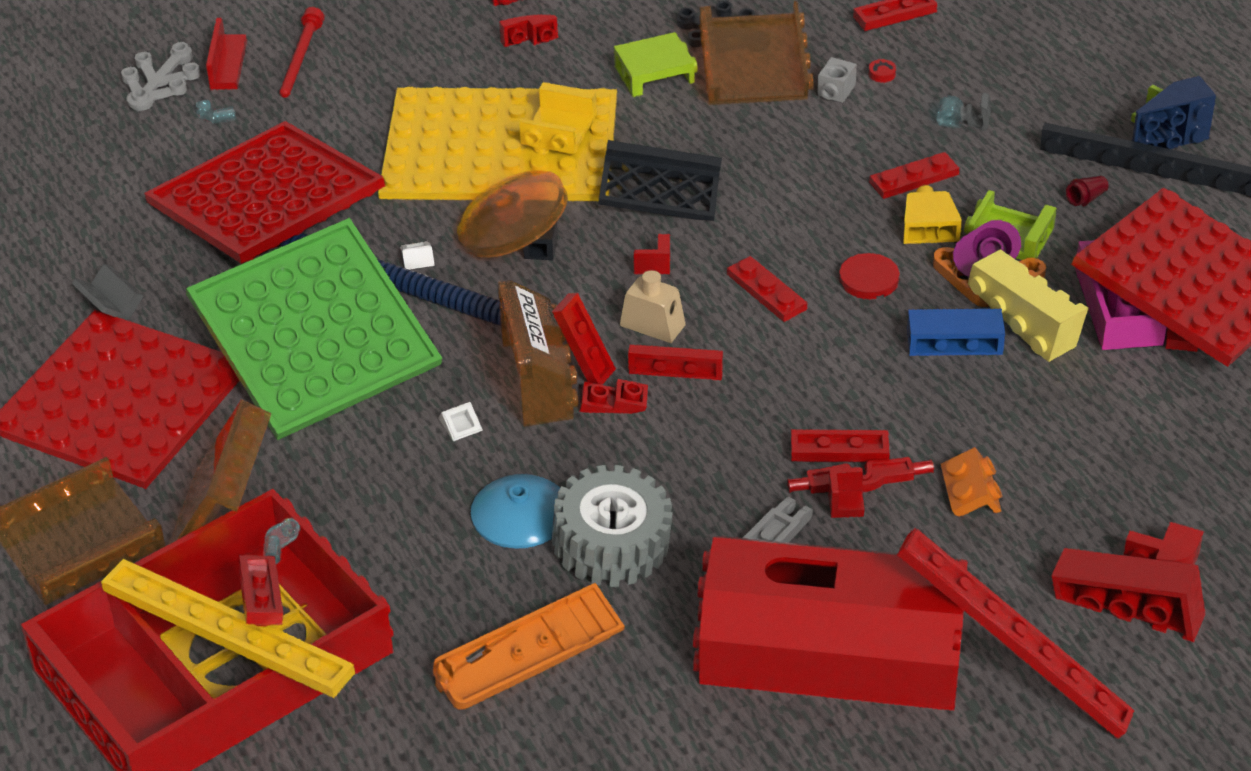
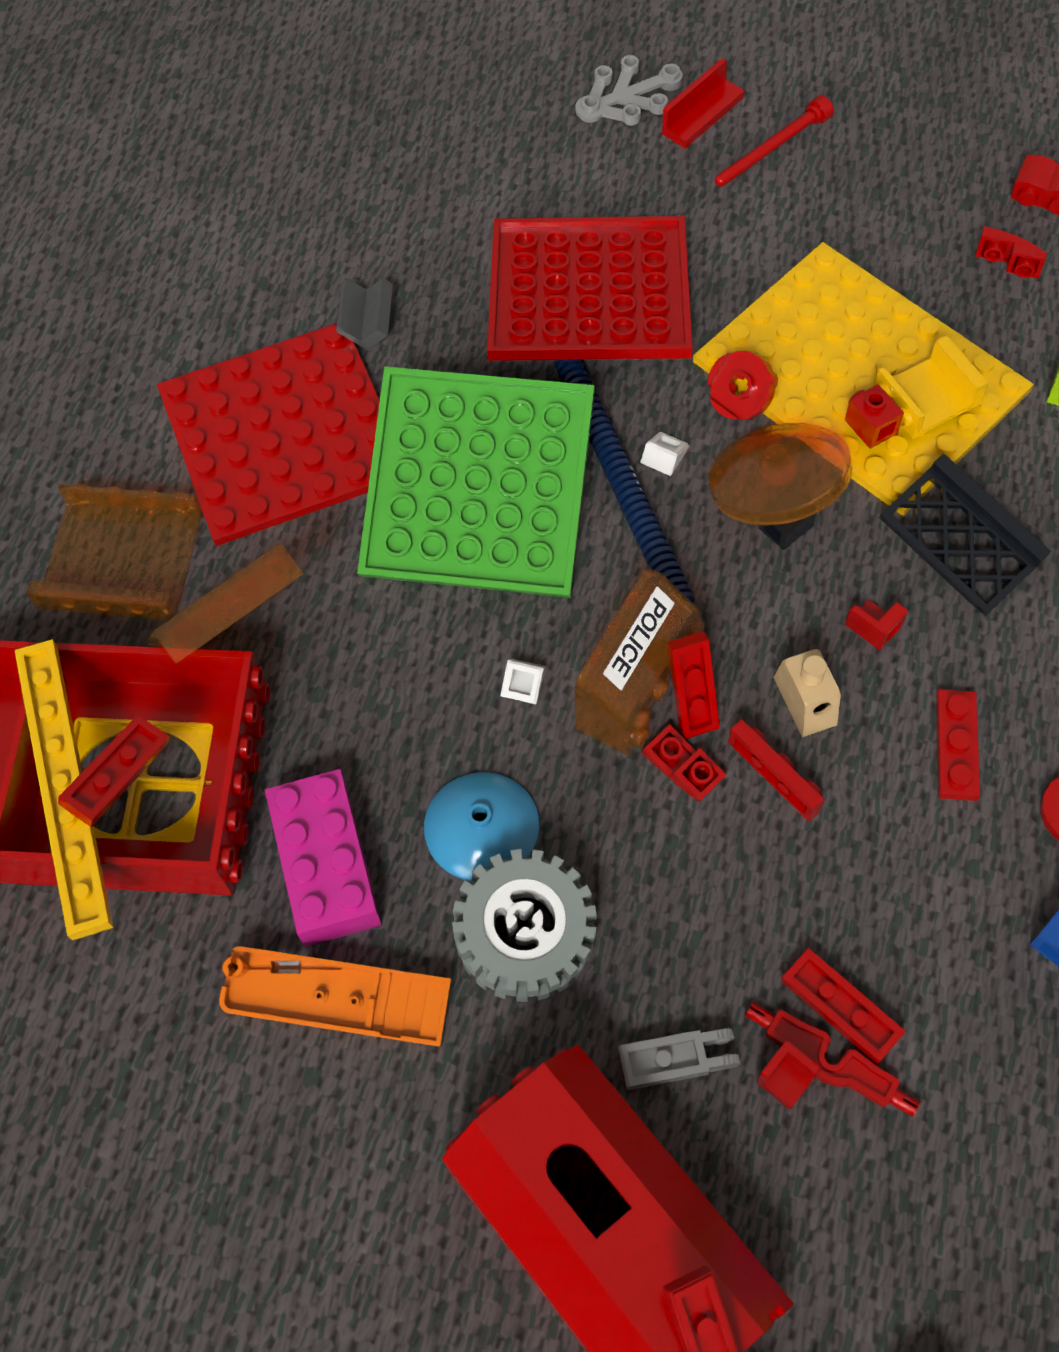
camera: 45 degrees right, 20 degrees up
clear light blue arm [196,100,236,123] -> none
clear light blue arm [263,518,300,564] -> none
orange bracket [941,447,1002,516] -> none
none -> dark pink brick [265,769,382,947]
none -> red plate [708,351,778,420]
none -> red brick [845,384,904,449]

